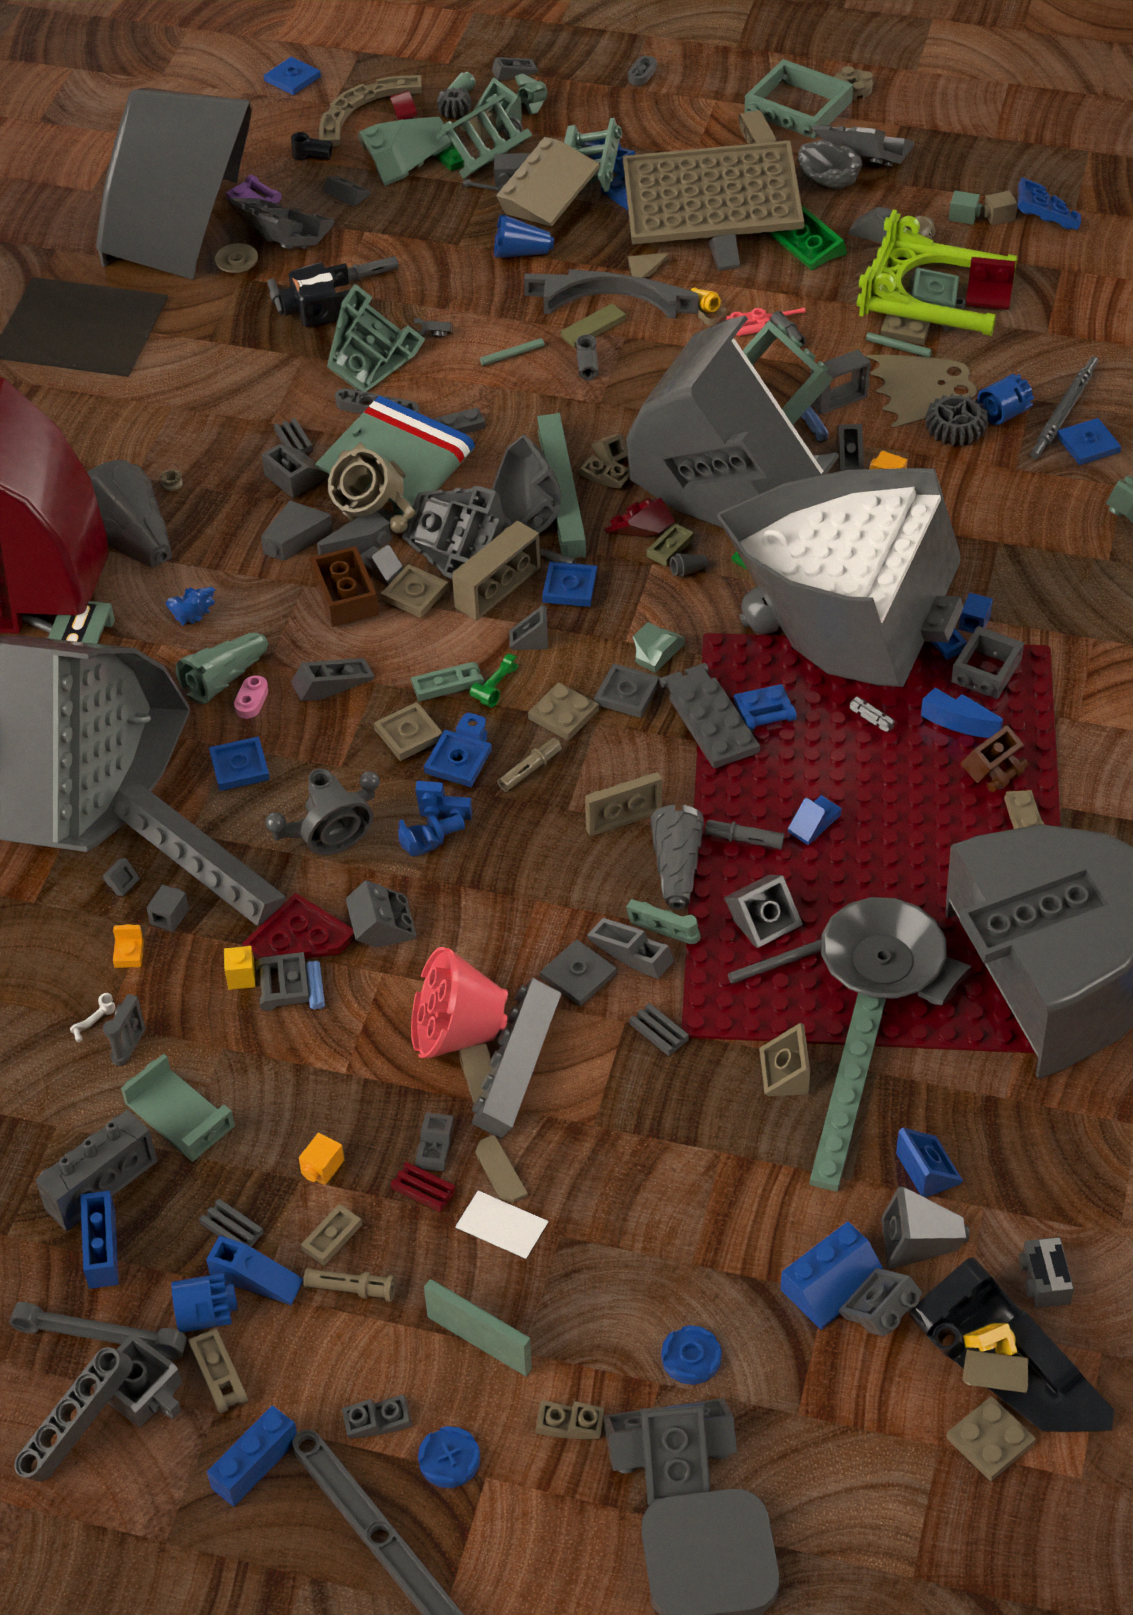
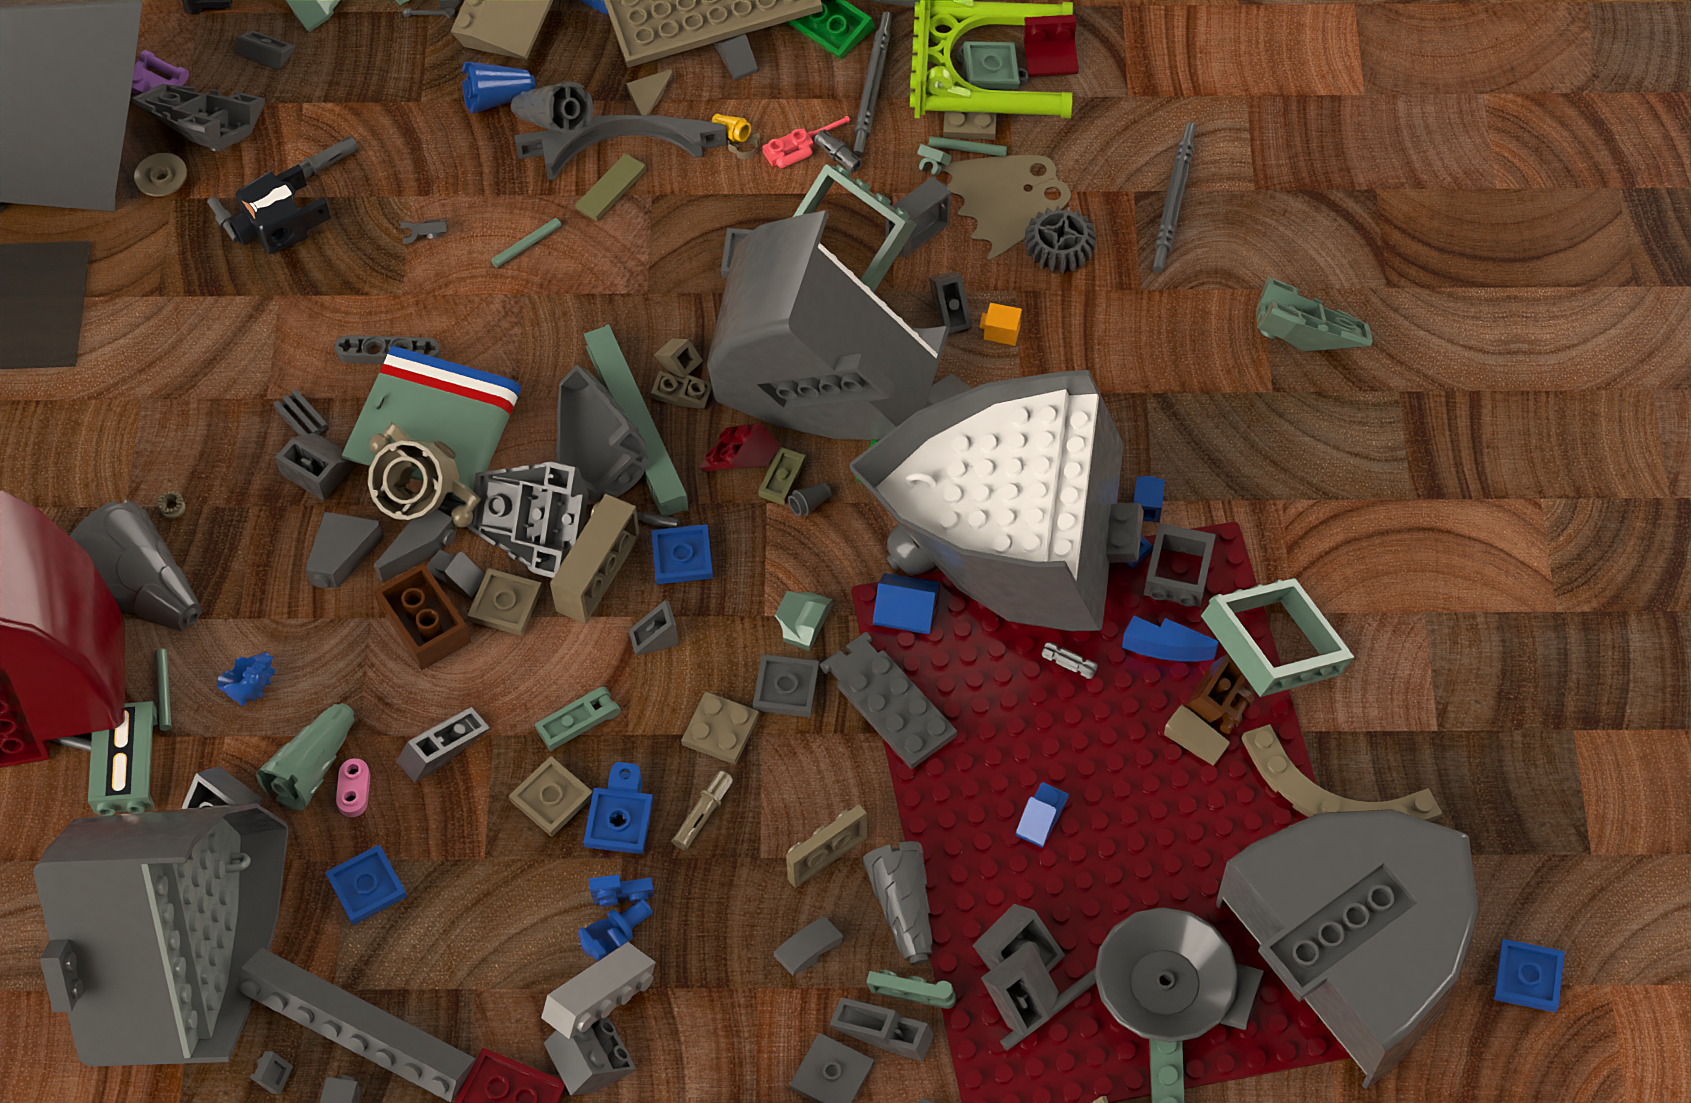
camera: 15 degrees left, 10 degrees up
dark grey piece [265,768,380,855] -> none
sand green wedge [327,284,425,392] -> none
dark grey plate [435,407,485,434] -> none
green brick [470,653,519,708] -> none
dark grey piece [576,334,599,380] -> none
dark grey axle [705,820,785,849] -> none
blue plate [734,684,797,730] -> none
medium blue axle [802,406,829,442] -> none
blue gear [977,373,1034,426] -> none
blue plate [1057,418,1121,465] -> none
none -> sand green bar [155,649,172,731]
none -> dark grey cone [511,81,593,135]
none -> light grey brick [541,942,656,1039]
none -> dark grey slope [774,916,843,976]
none -> dark grey axle [853,12,892,157]
none -> blue slope [873,573,940,635]
none -> sand green tile [917,144,952,176]
none -> dark grey slope [981,942,1059,1037]
none -> dark tan slope [1164,705,1230,766]
none -> sand green window [1201,578,1355,697]

